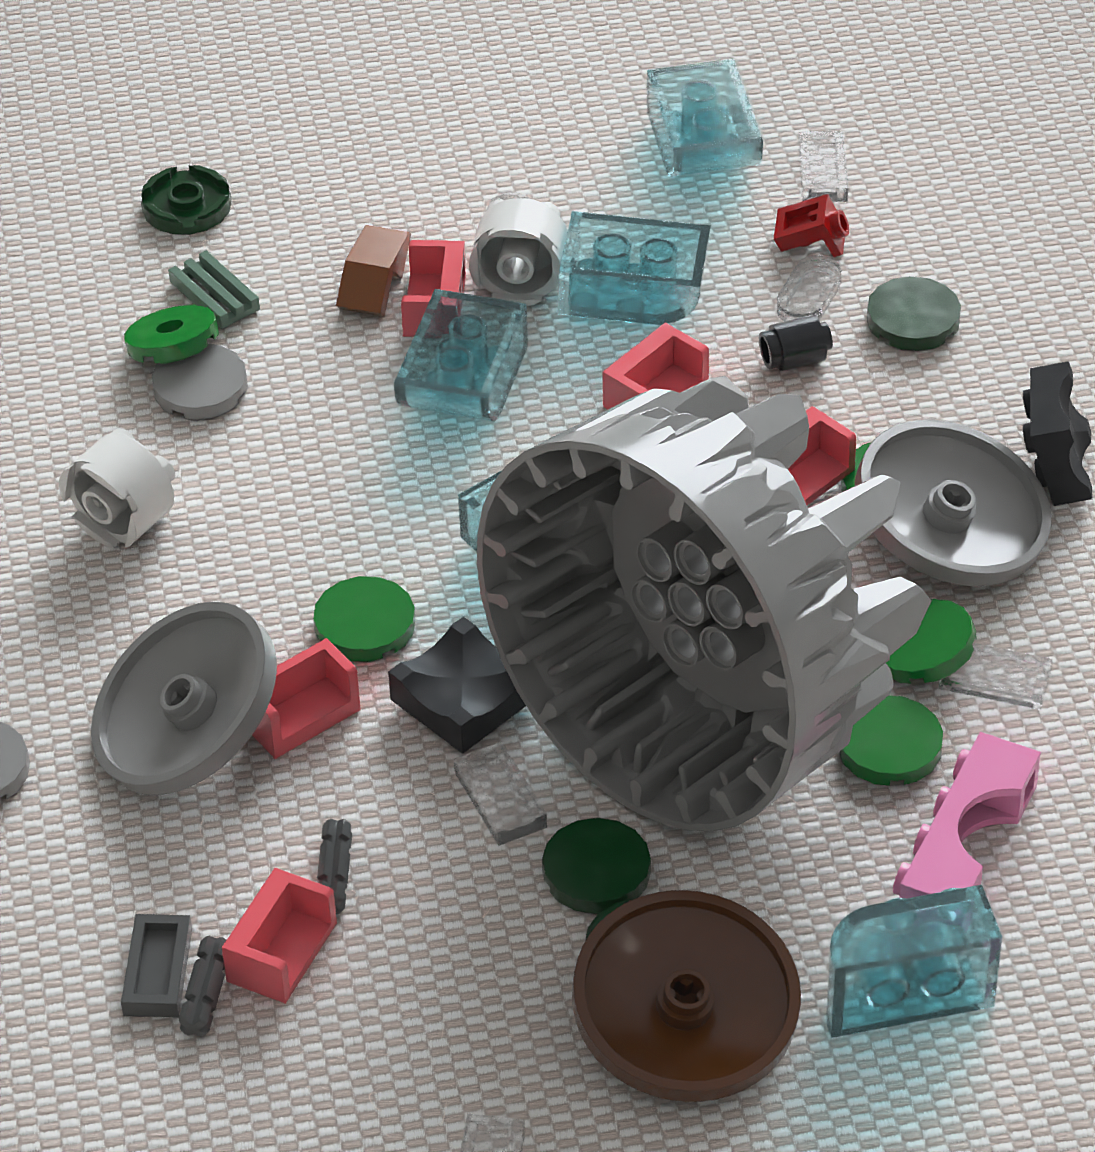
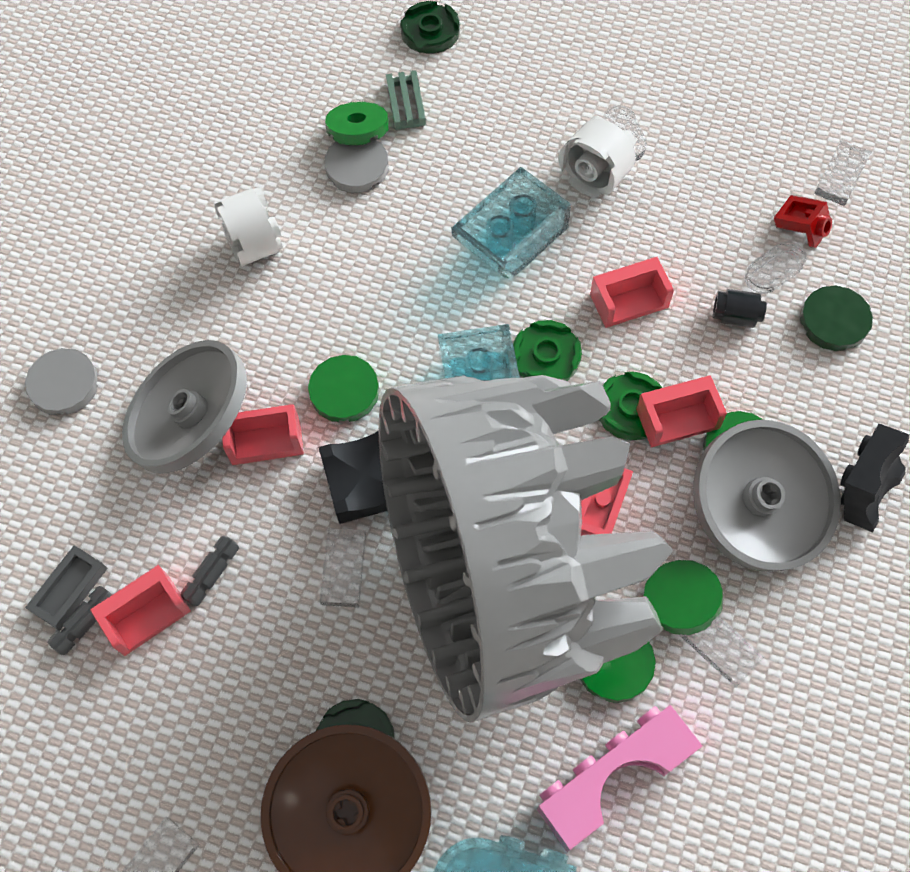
camera: 30 degrees right, 20 degrees up
dark orange slope [336,225,411,317] -> none
coral panel [401,240,466,338] -> none
dark green tile [542,818,651,914] -> none
clear light blue brick [558,211,711,325] -> none
clear light blue brick [647,58,763,177] -> none

